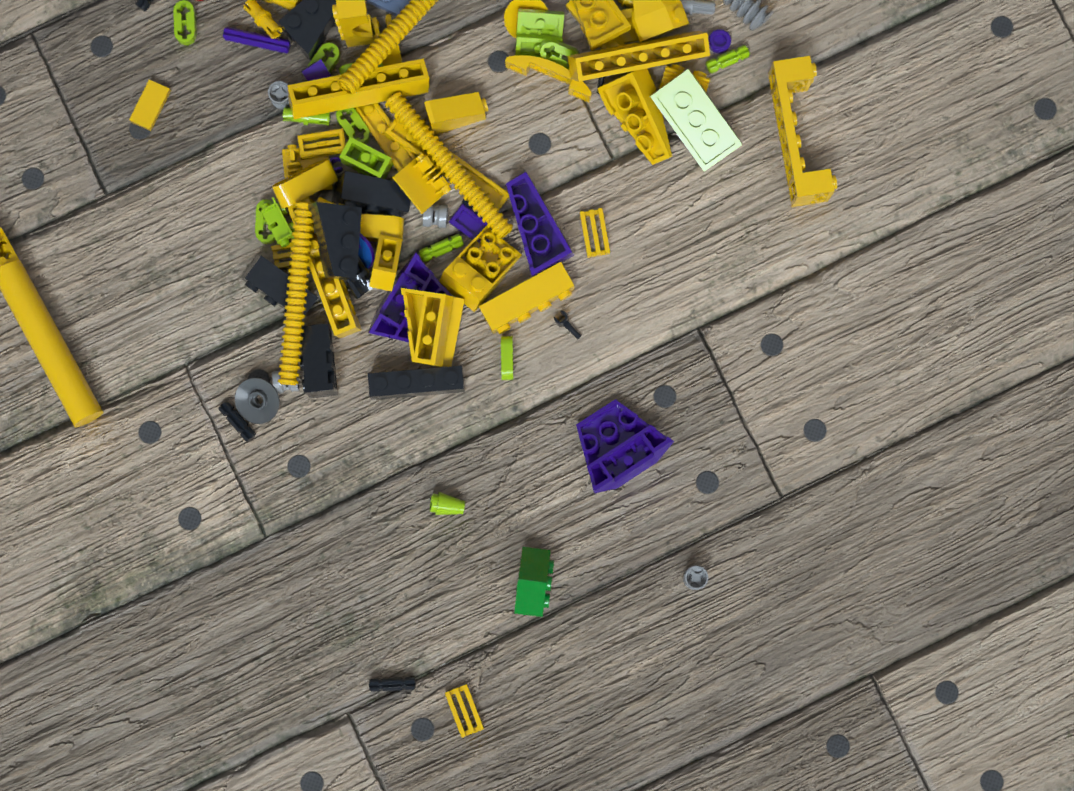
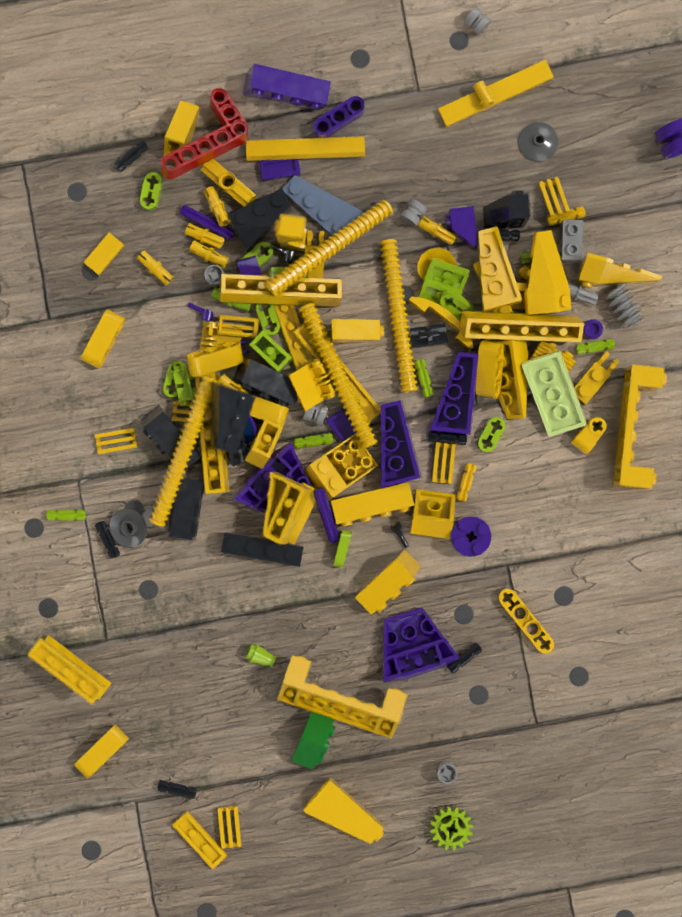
camera: 15 degrees right, 5 degrees up
none -> yellow fence [28,635,112,705]
none -> lime axle [46,510,86,521]
none -> yellow beam [74,724,129,779]
none -> yellow beam [81,309,126,369]
none -> yellow tile [95,428,138,454]
none -> yellow pin [137,250,174,286]
none -> yellow tile [172,810,228,870]
none -> yellow axle [185,223,225,249]
none -> dark purple hand [188,302,214,322]
none -> yellow pin [189,240,230,269]
none -> black hand [270,243,296,263]
none -> yellow plate [277,655,408,739]
none -> yellow slope [303,777,384,844]
none -> dark purple axle [313,487,340,543]
none -> yellow wedge [355,549,421,615]
none -> yellow piece [379,239,418,393]
none -> black hips [410,323,448,349]
none -> yellow slope [410,489,456,539]
none -> lime axle [414,359,434,398]
none -> black axle [428,431,467,445]
none -> dark purple wedge [430,352,478,435]
none -> lime gear [430,805,473,851]
none -> black axle [447,643,482,673]
none -> dark purple brick [450,516,491,557]
none -> yellow axle [456,463,477,502]
none -> yellow beam [476,340,504,399]
none -> lime beam [477,417,505,452]
none -> yellow beam [498,588,554,654]
none -> yellow piece [570,417,607,455]
none -> yellow hinge [574,351,620,405]

